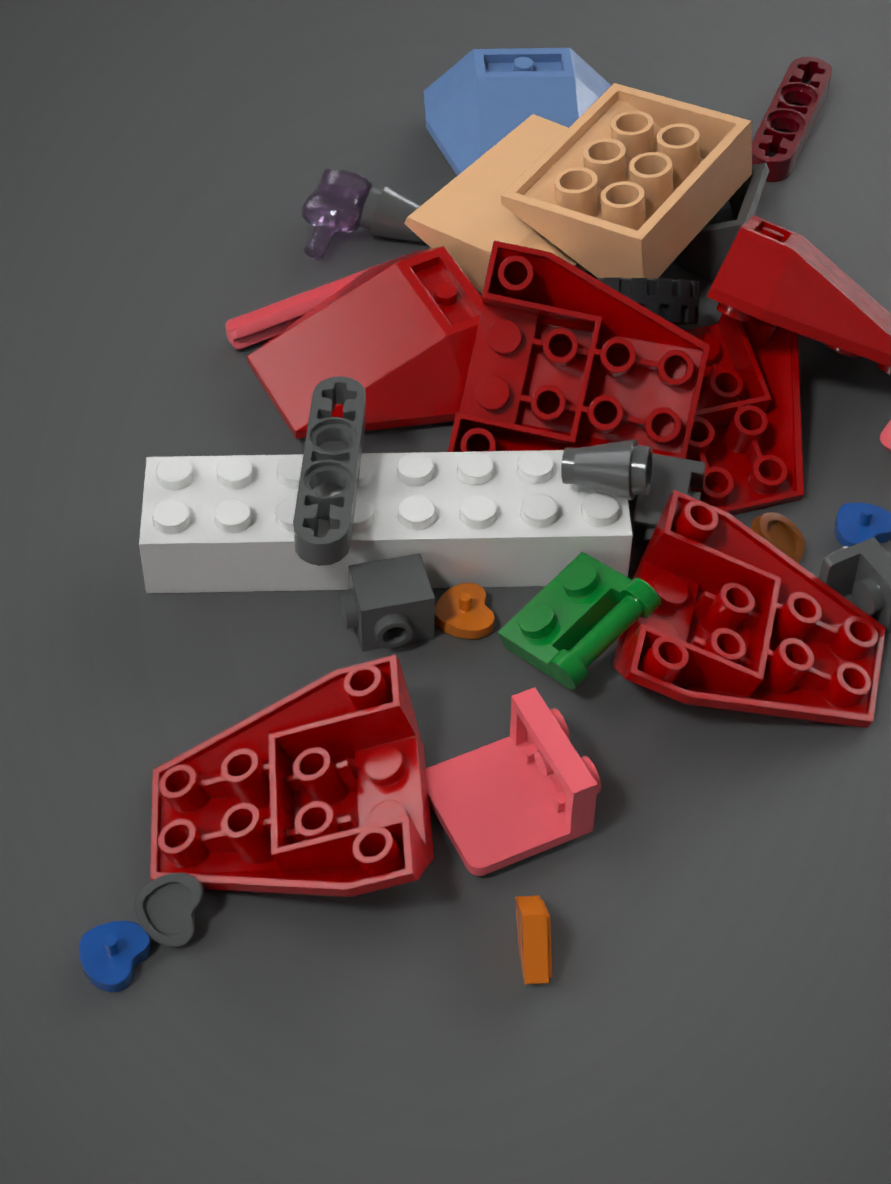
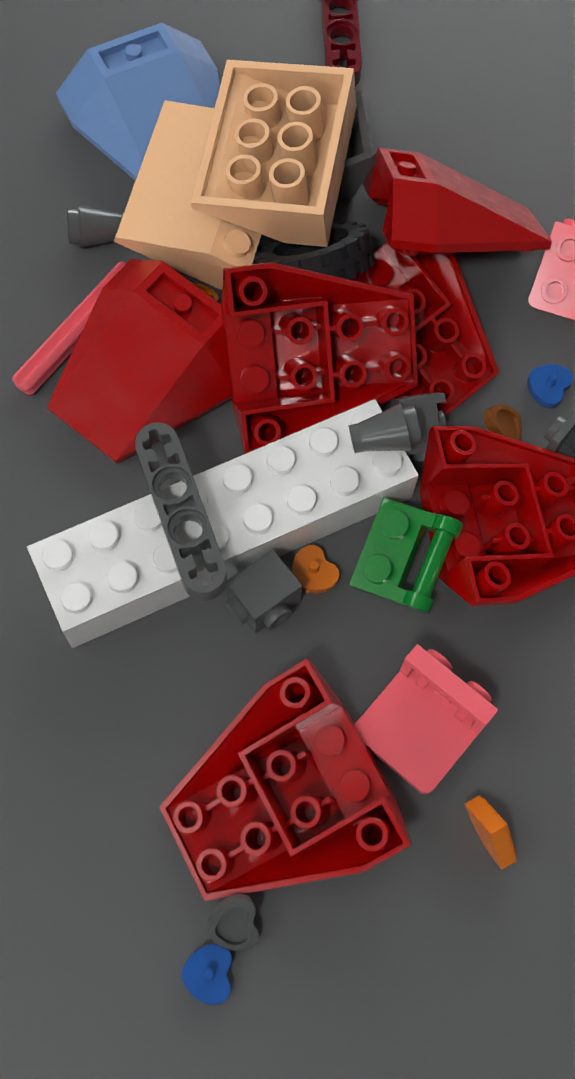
camera: 25 degrees left, 20 degrees up
clear purple piece [302,169,372,260] -> none

